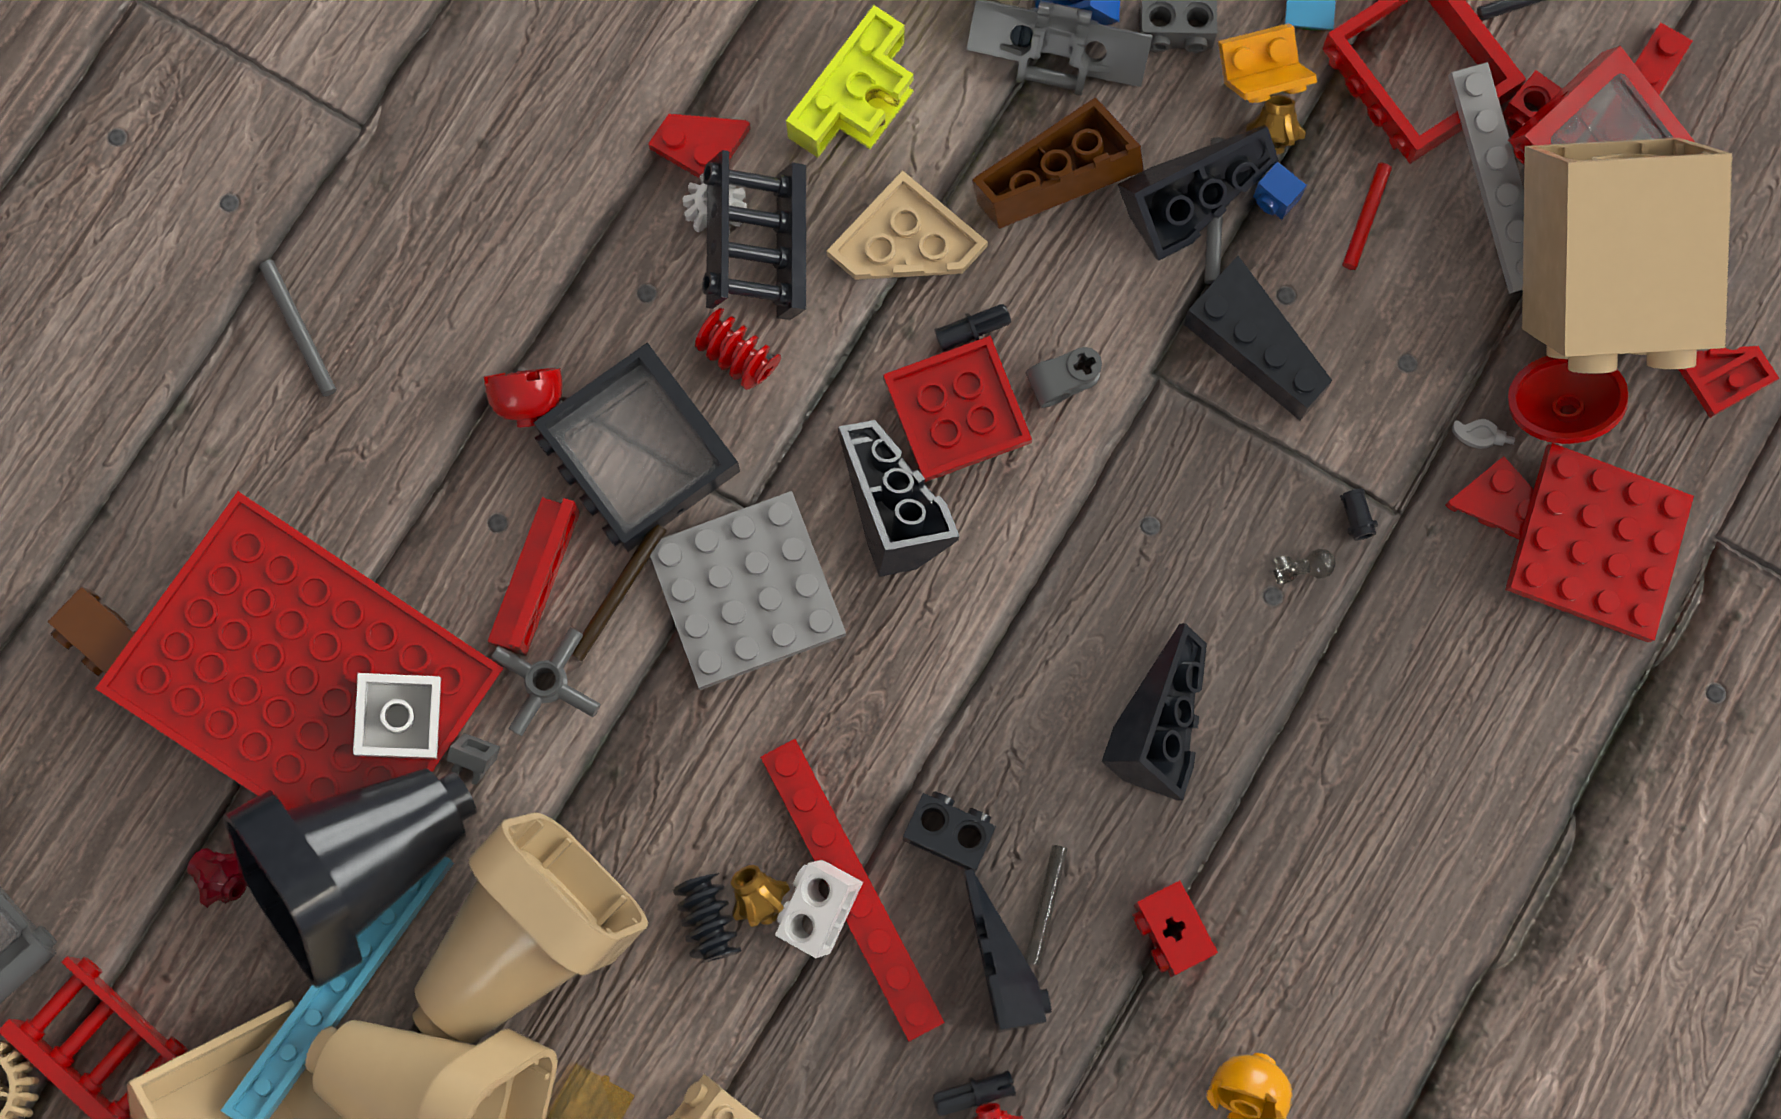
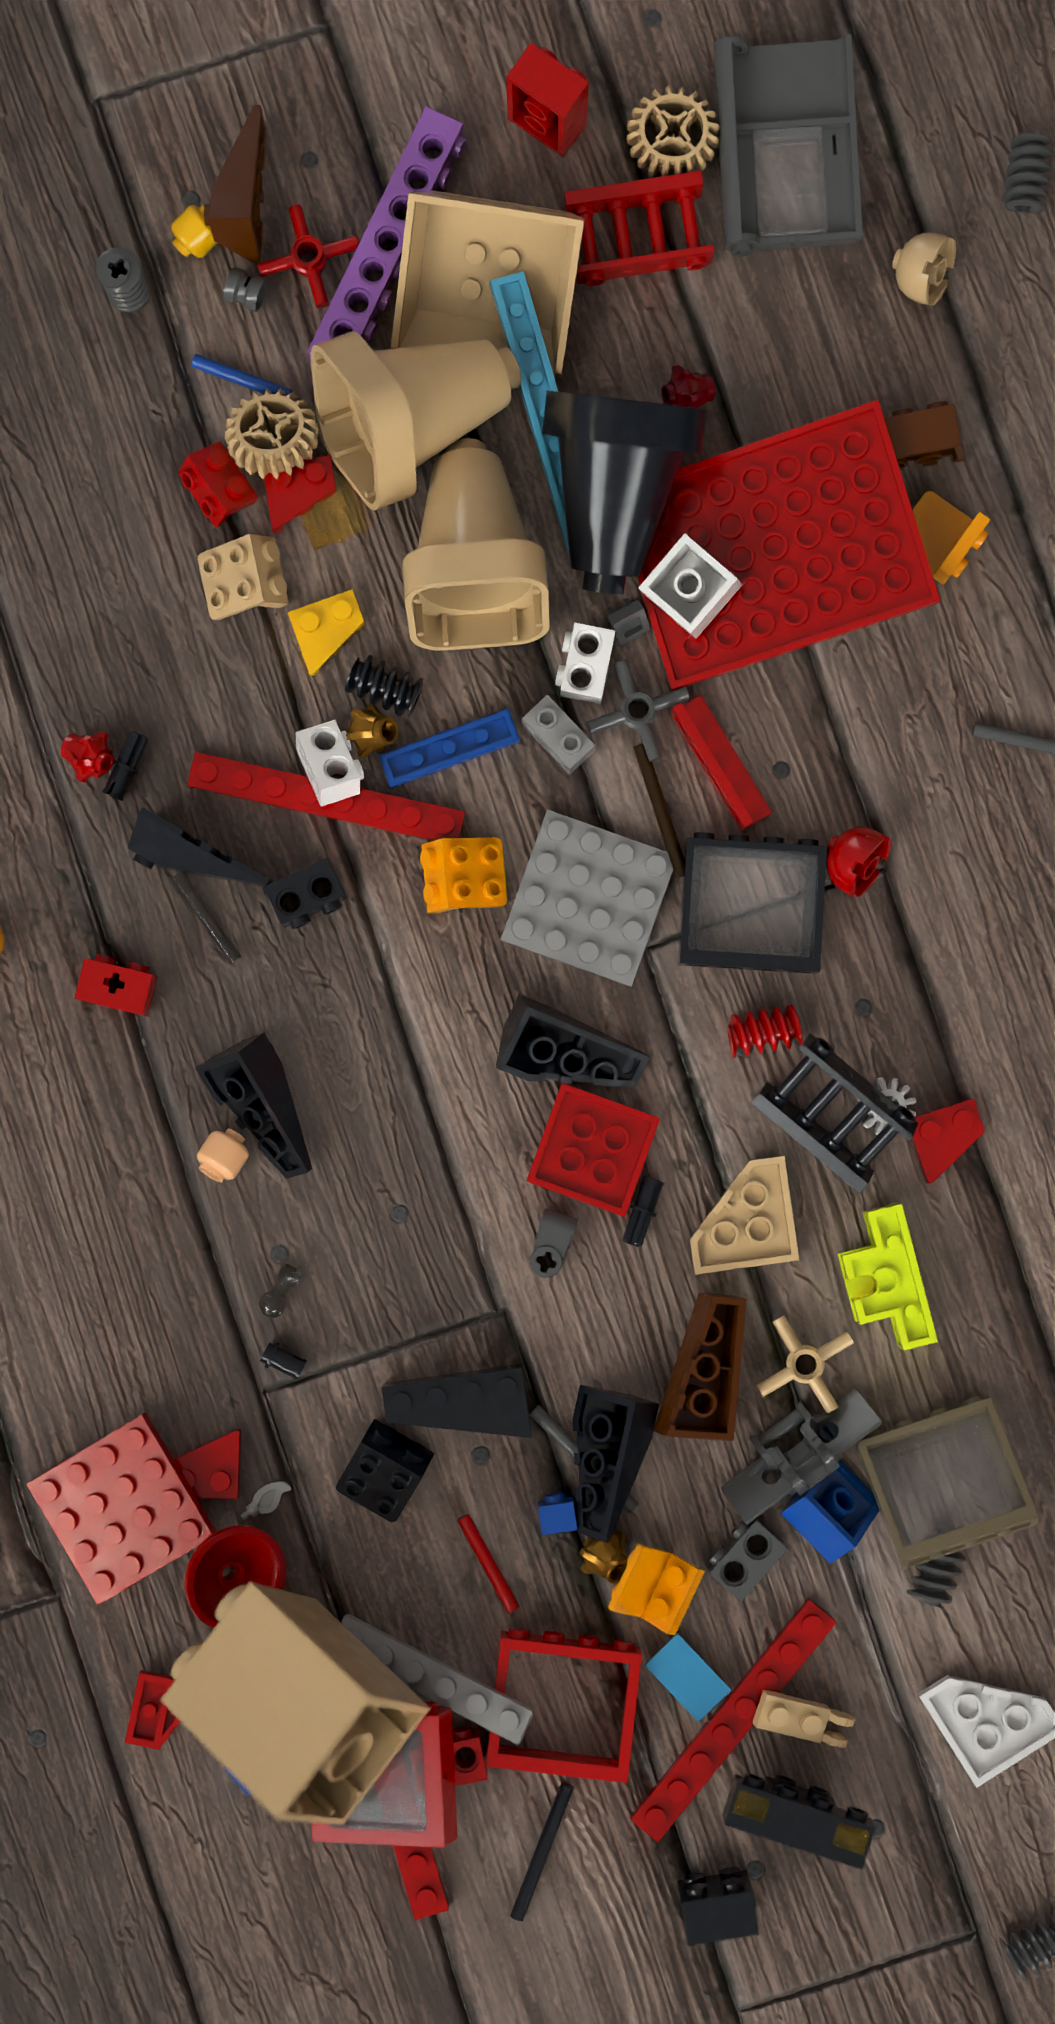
camera: 135 degrees right, 10 degrees up
none -> light nougat head [197,1128,249,1183]
none -> yellow wing [287,589,365,677]
none -> black bracket [336,1419,435,1522]
none -> blue tile [379,708,520,789]
none -> light orange bracket [420,837,507,913]
none -> light grey brick [522,695,595,775]
none -> white brick [555,622,615,704]
none -> tan bar [757,1315,854,1413]
none -> light orange bracket [913,491,991,585]

